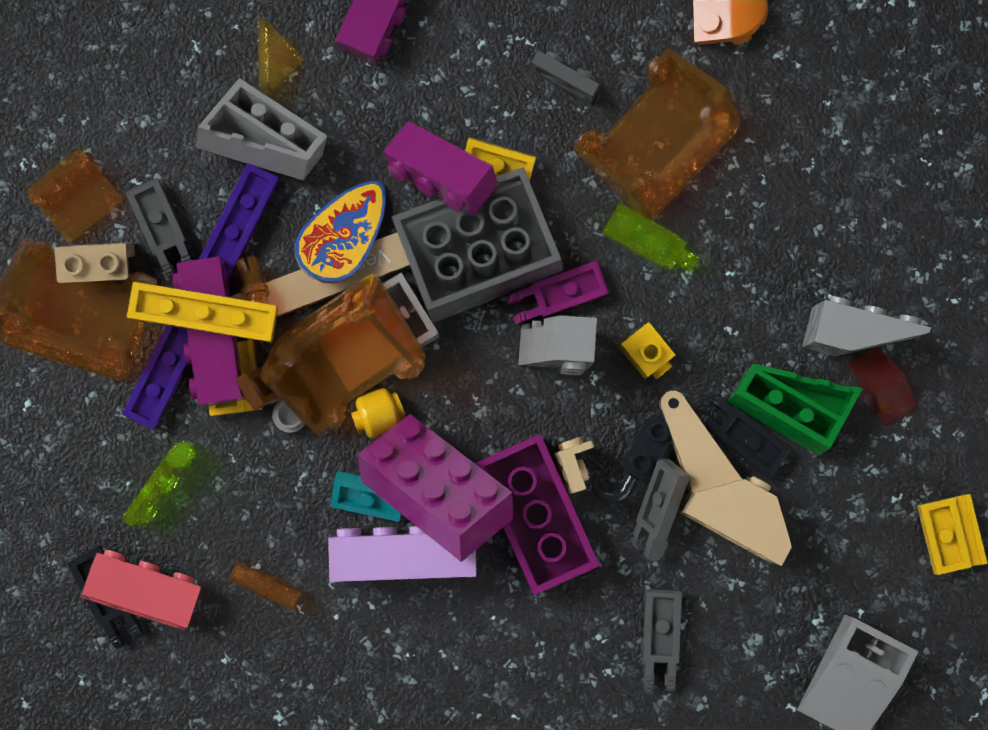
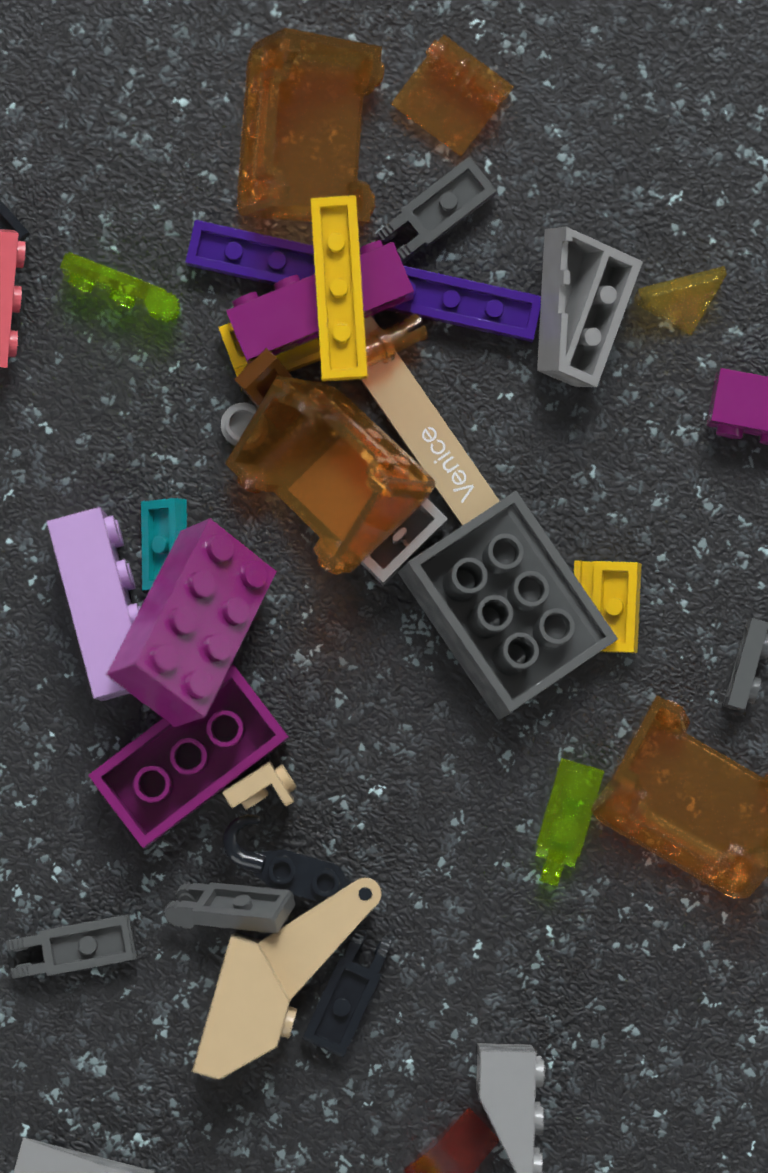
camera: 75 degrees right, 0 degrees up
tan bracket [54,242,135,283] -> none
clear orange pin [228,561,302,611] -> none
shield [295,181,386,283] -> none
yellow head [351,388,406,440] -> none
magenta brick [383,121,498,216] -> none
magenta hinge [506,261,609,325] -> none
light grey wedge [518,316,597,376] -> none
yellow brick [619,322,675,379] -> none
green wedge [727,364,863,456] -> none

